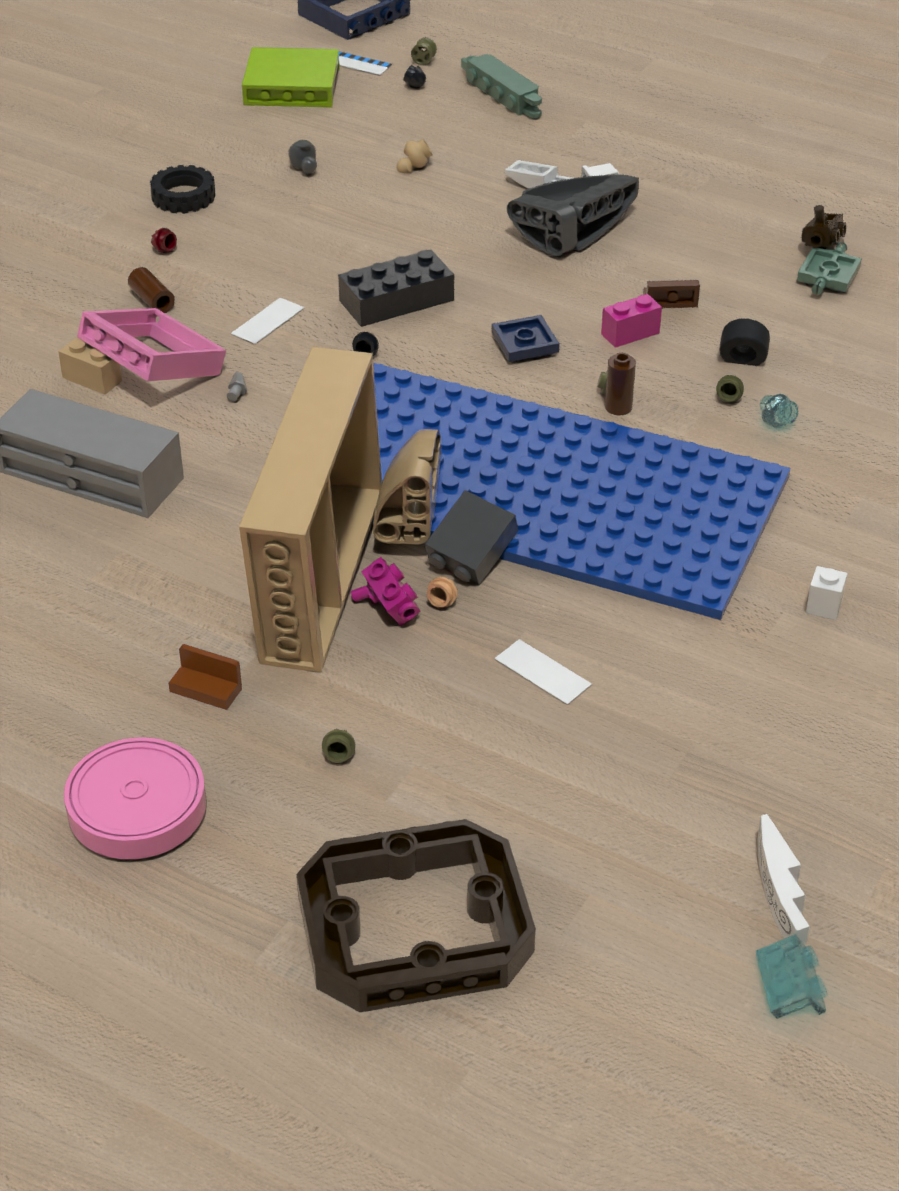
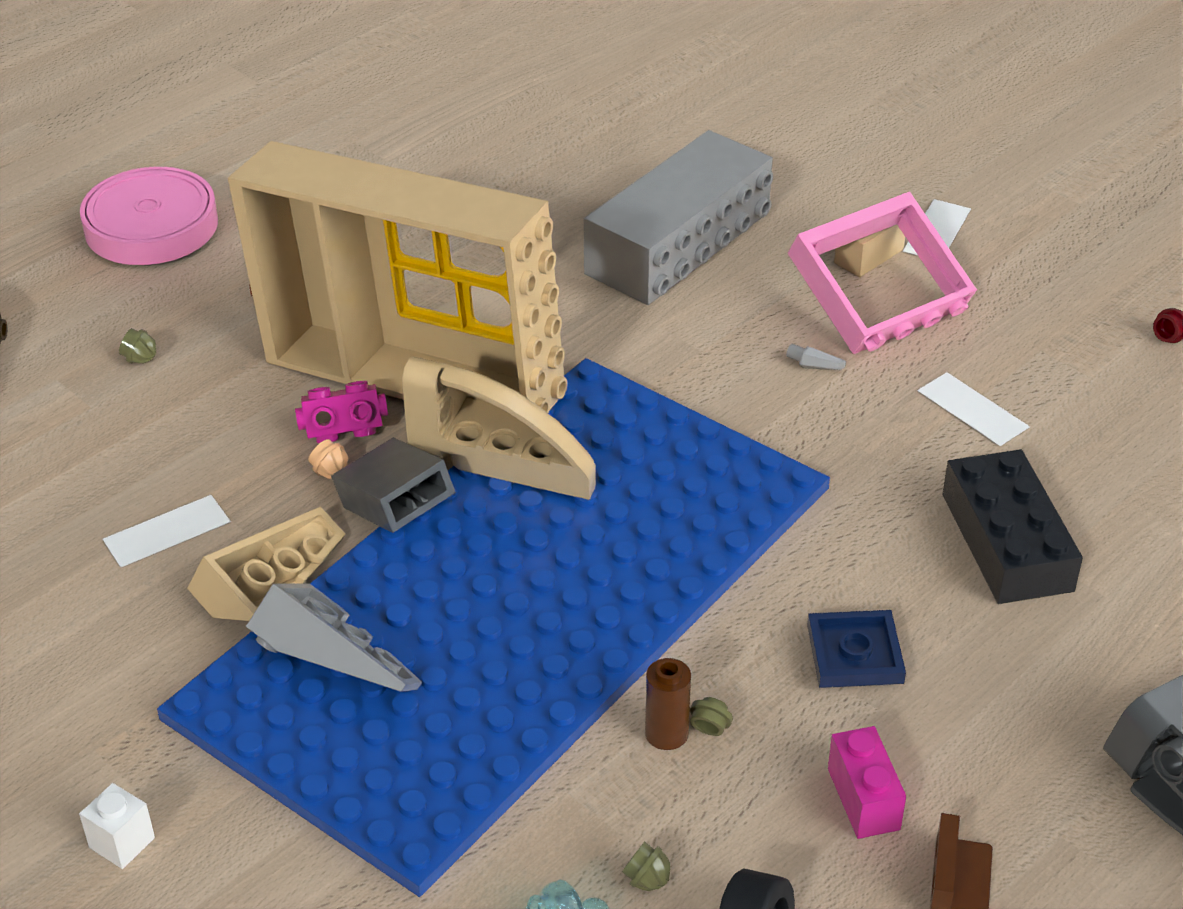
camera: 105 degrees right, 0 degrees up
reddish brown brick [128,267,175,313] -> none
black plate [352,332,379,356] -> none
none -> tan wedge [187,506,345,621]
none -> light grey wedge [246,583,422,692]
none -> white sticker [903,199,971,255]

